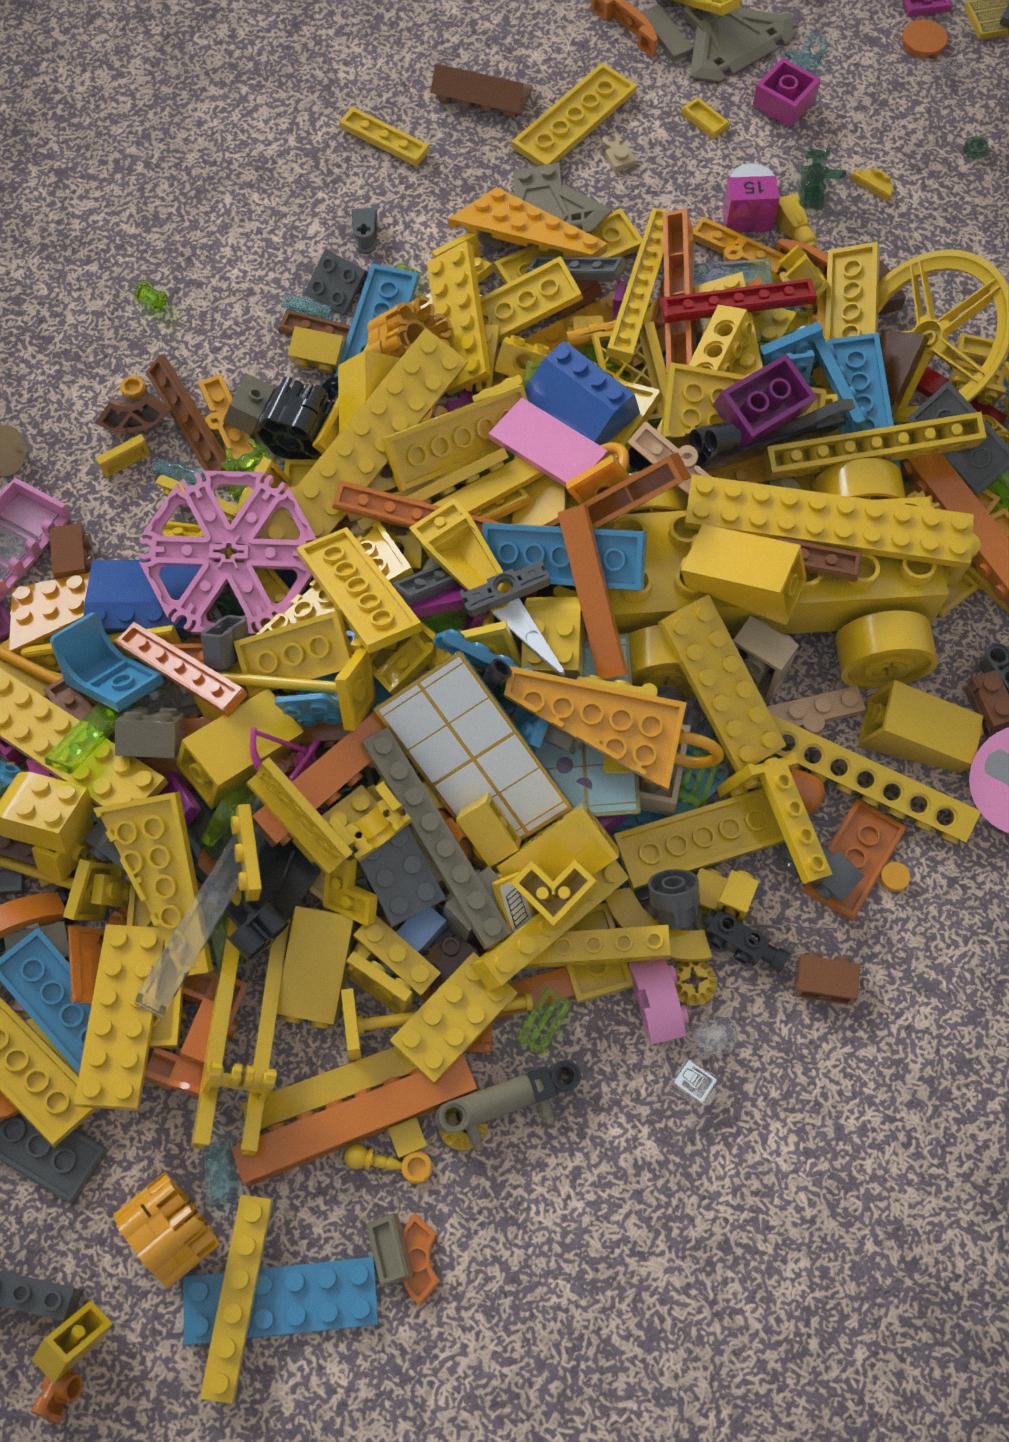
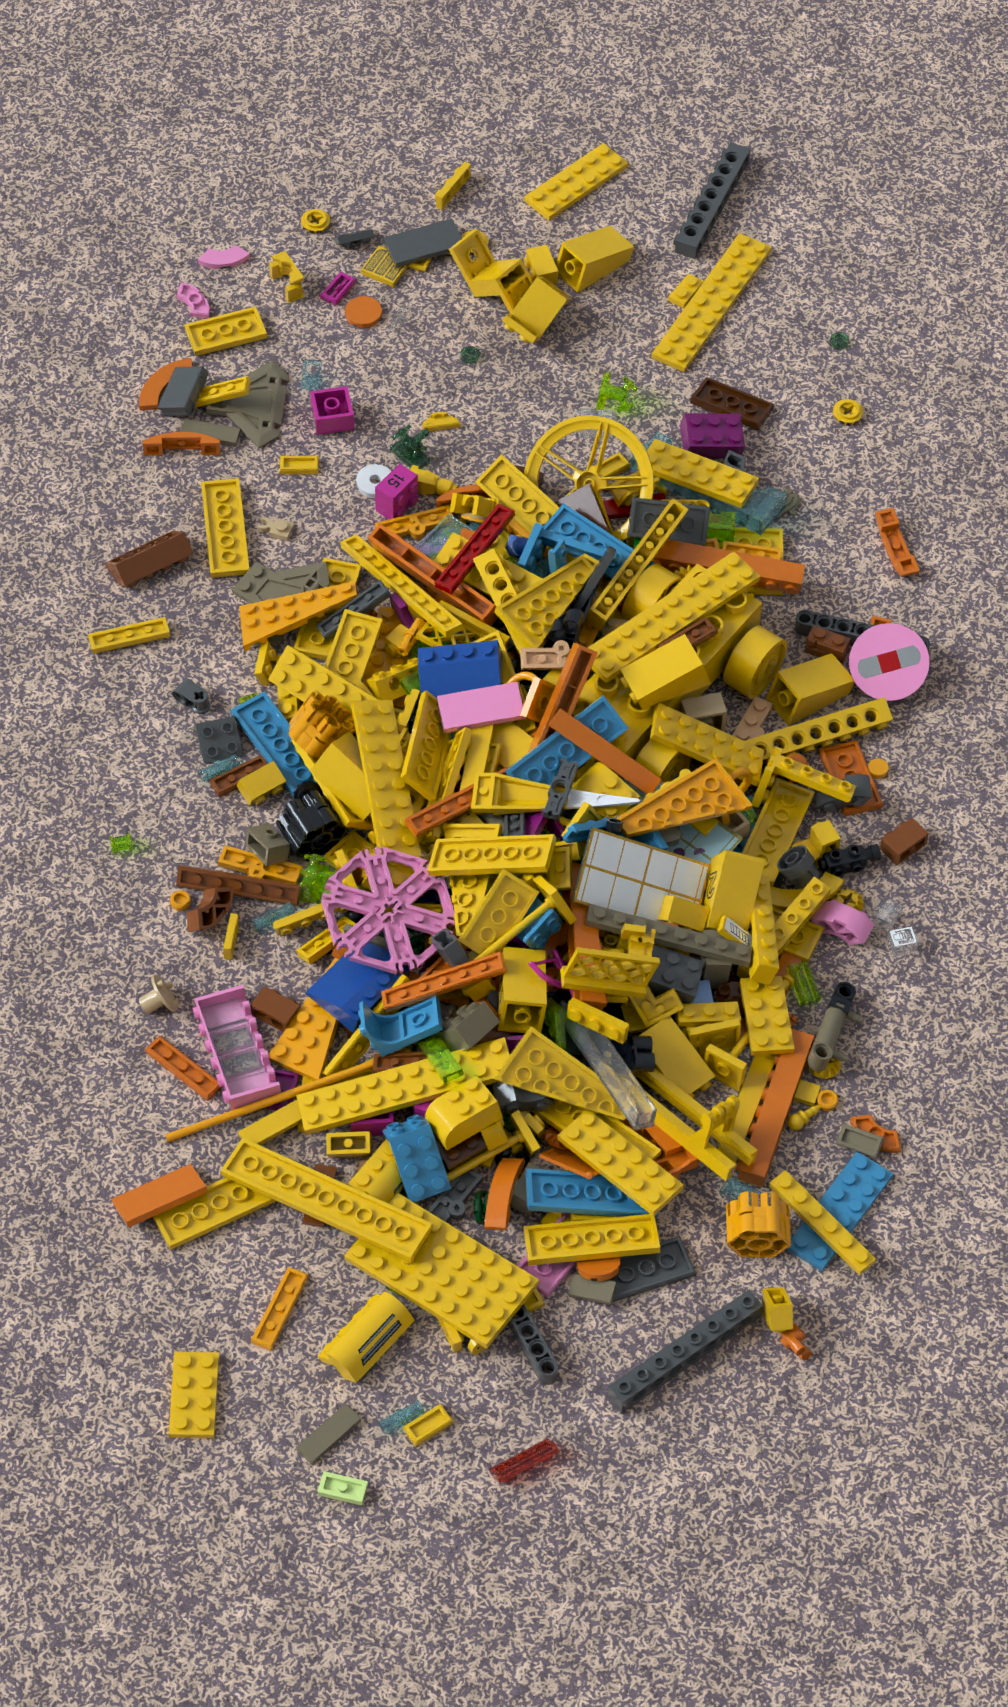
camera: 50 degrees left, 10 degrees down
yellow brick [510,859,602,929] -> none
magenta brick [713,354,817,447] -> none

